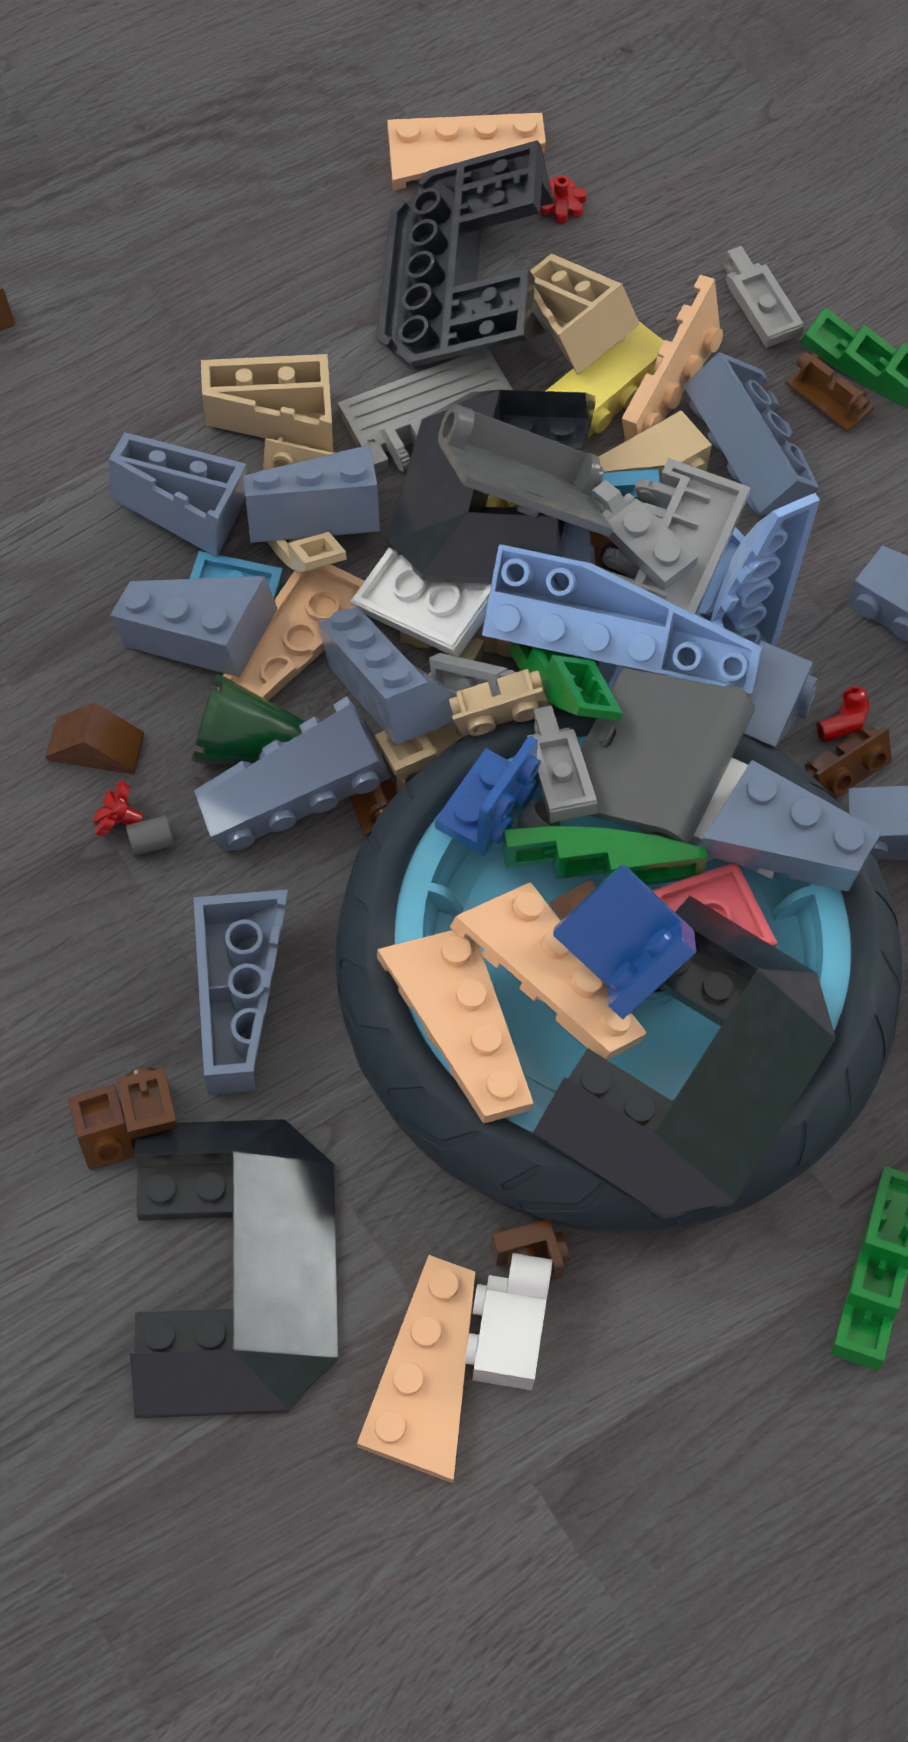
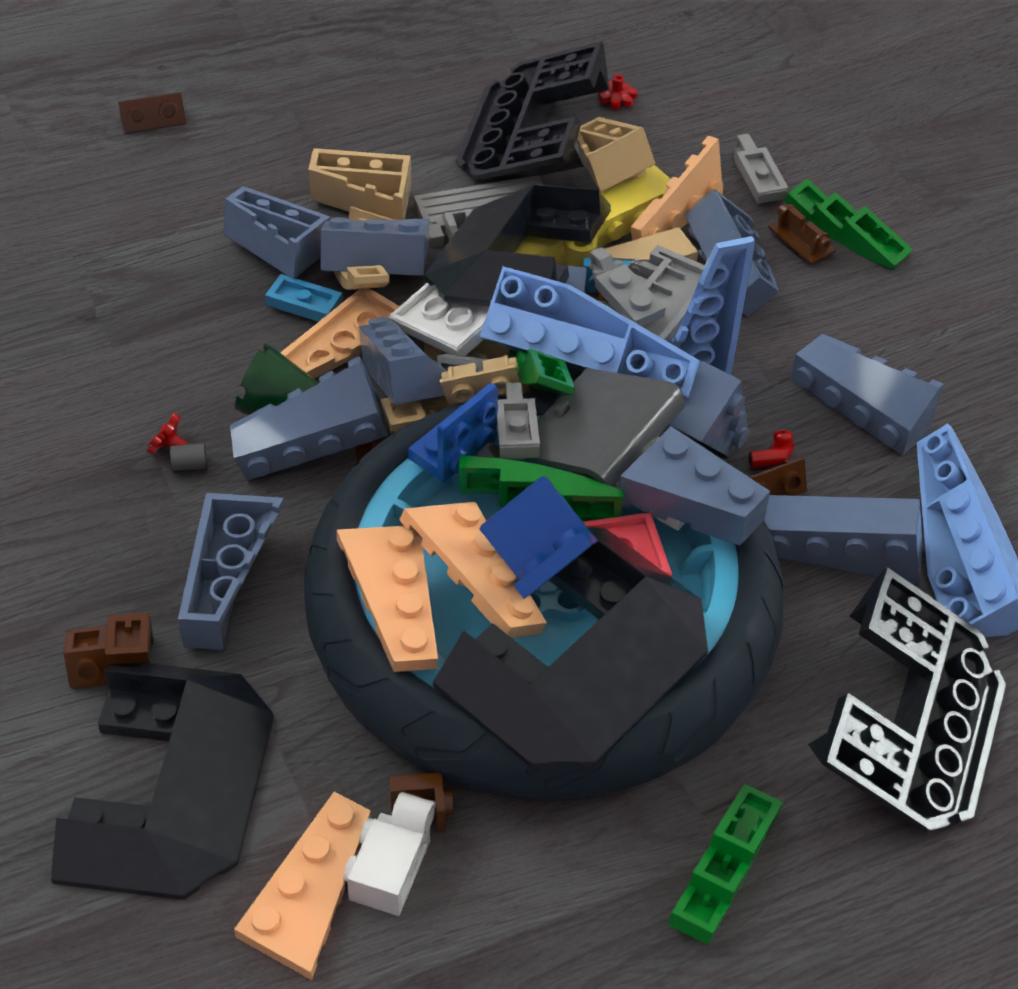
camera: 10 degrees right, 15 degrees down
reddish brown slope [46,703,145,775] -> none
sand blue wedge [110,576,278,677] -> none
light nougat wing [387,113,546,191] -> none
dark grey door [438,403,613,537] -> none

